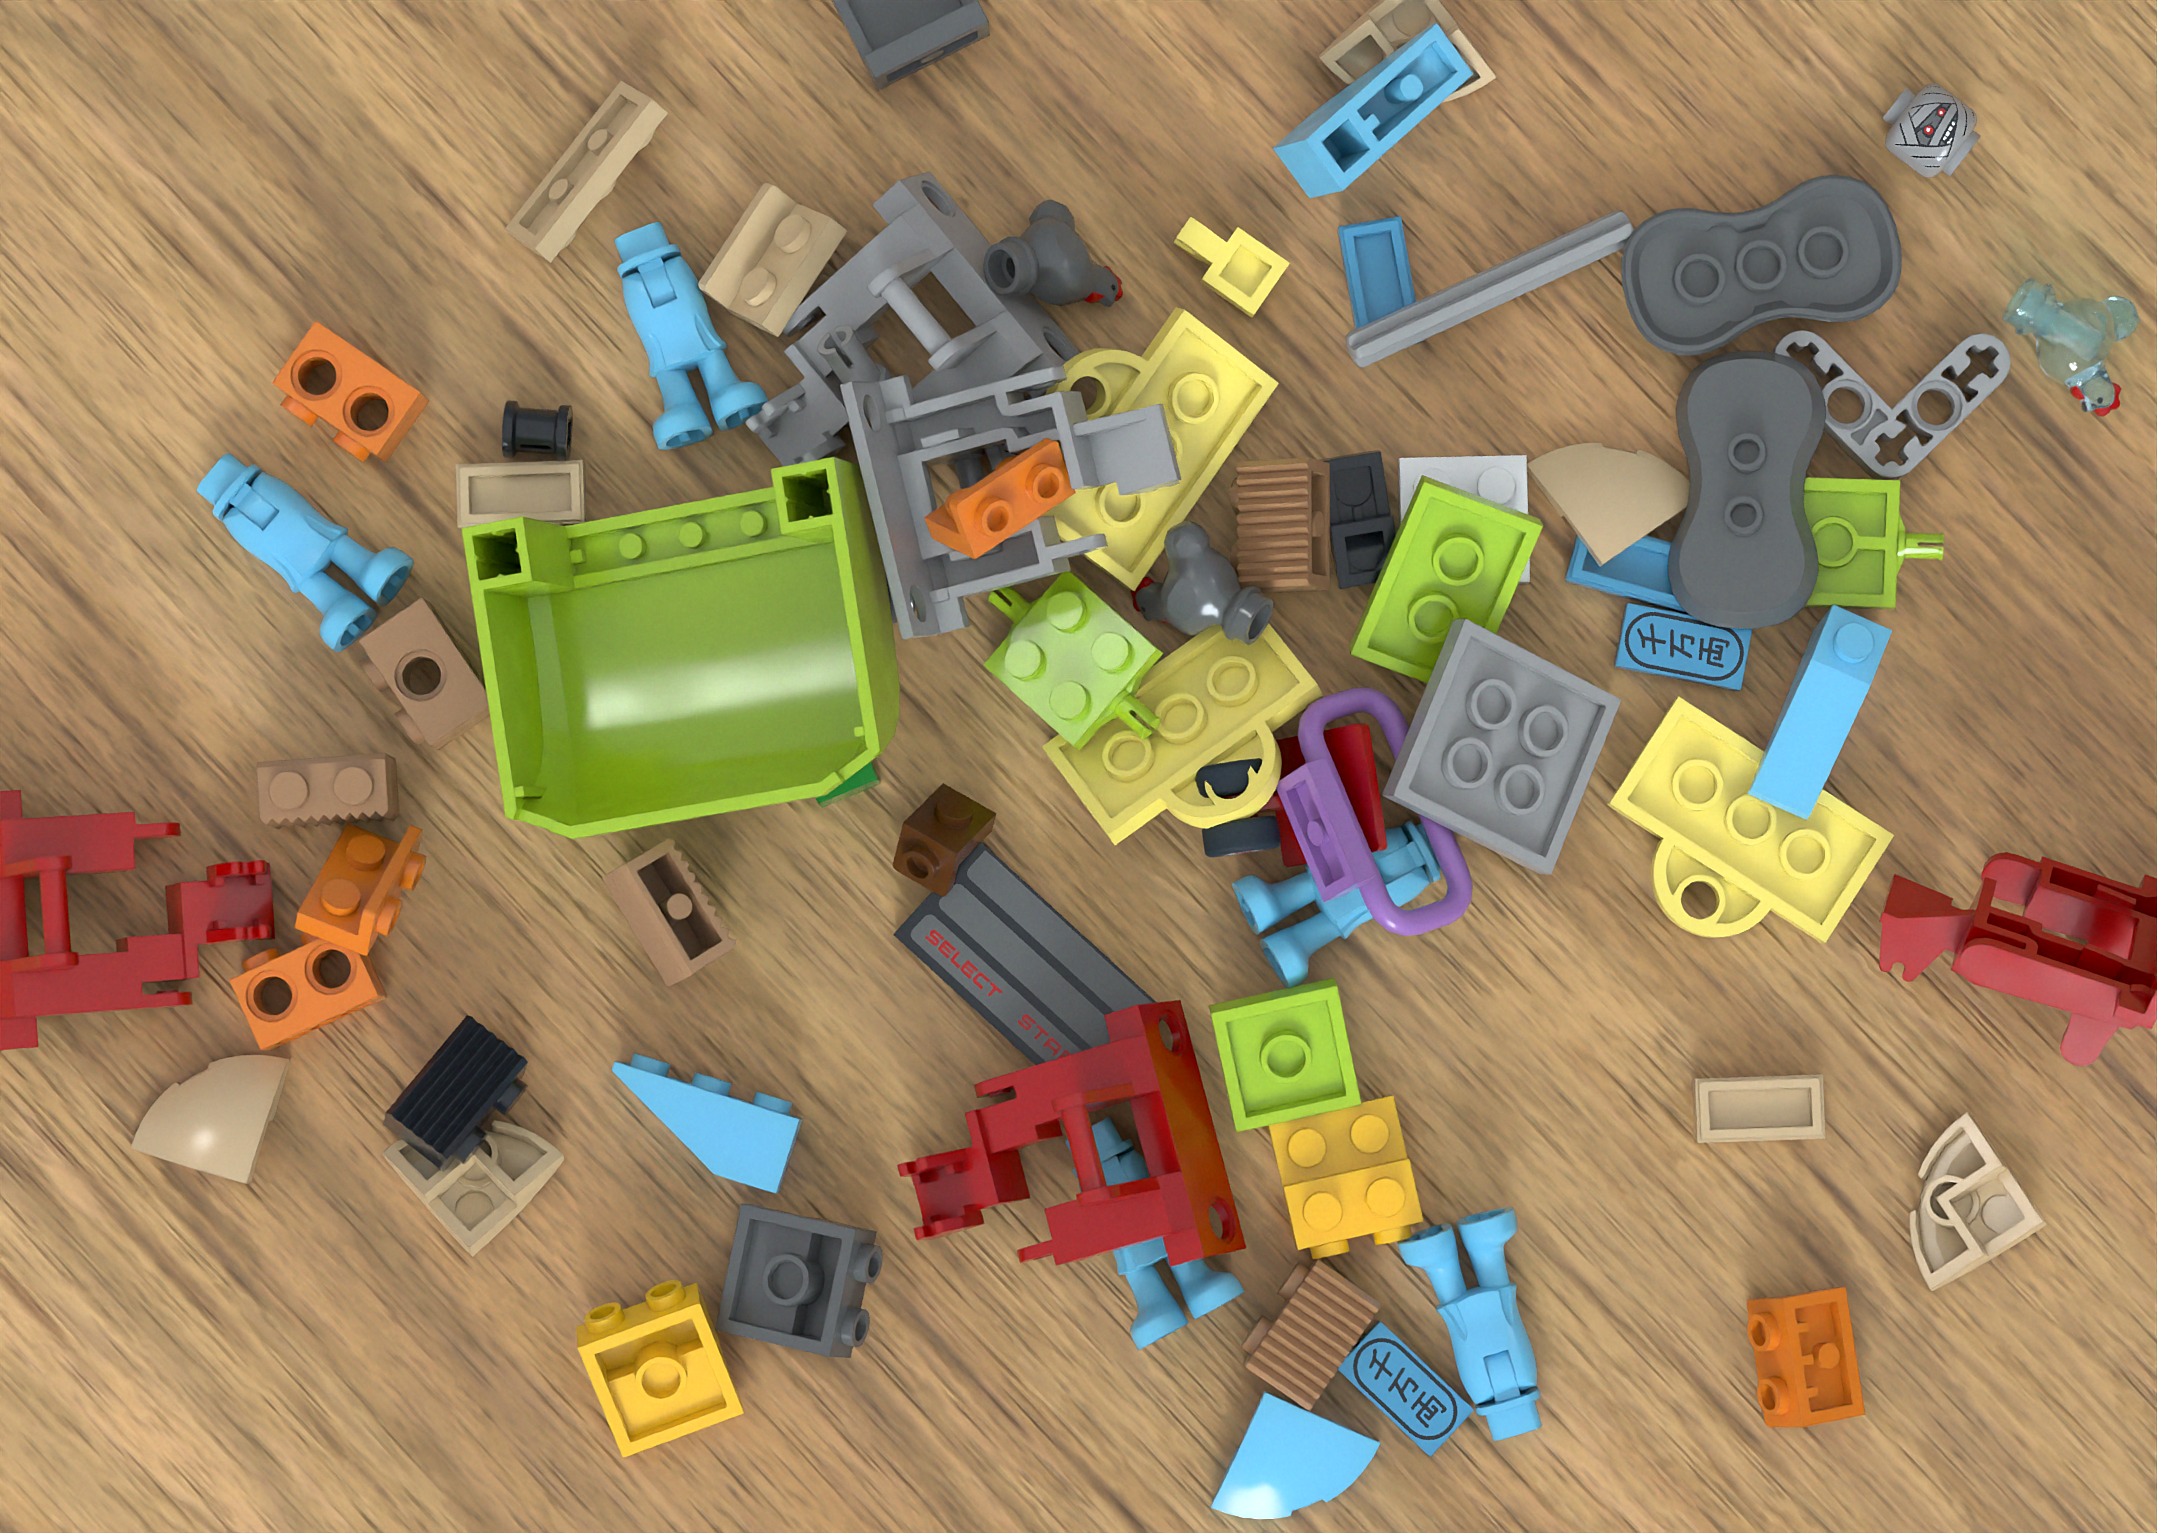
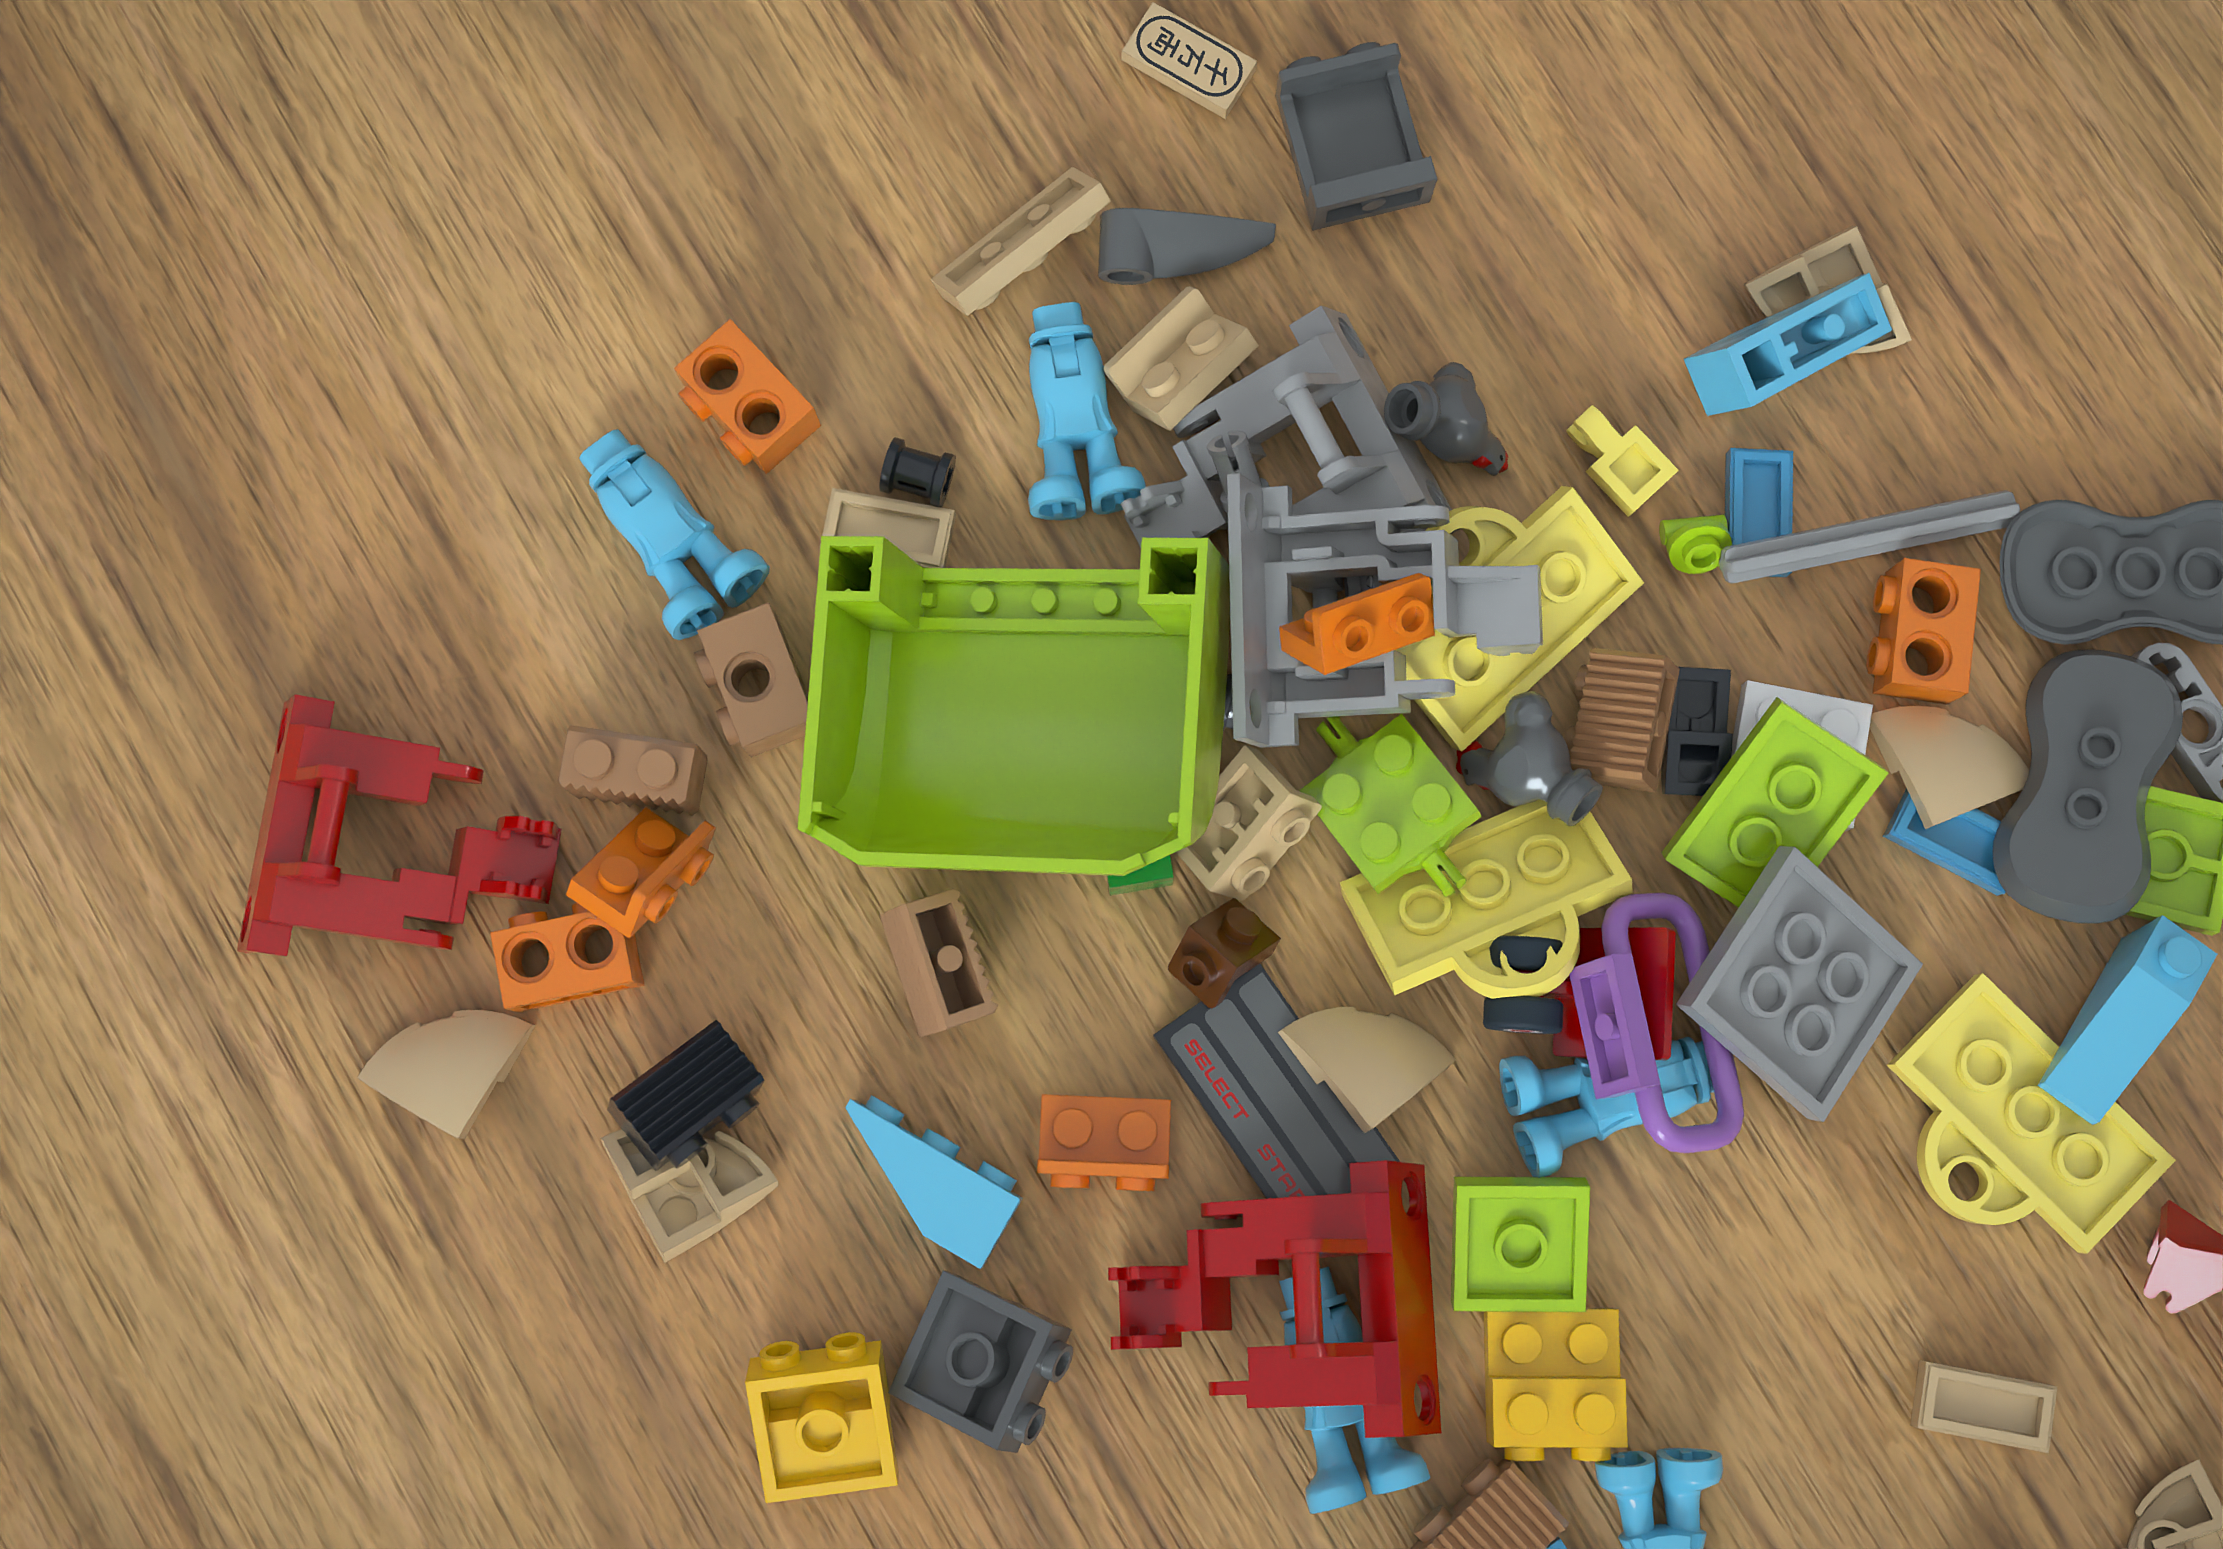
camera: 15 degrees right, 5 degrees down
dark azure tile [1613,603,1752,692] -> none
none -> orange bracket [1037,1094,1171,1191]
none -> dark grey piece [1098,208,1276,285]
none -> tan bracket [1176,745,1322,901]
none -> tan brick [1278,1007,1456,1133]
none -> lime plate [1659,514,1732,574]
none -> orange brick [1867,558,1981,704]

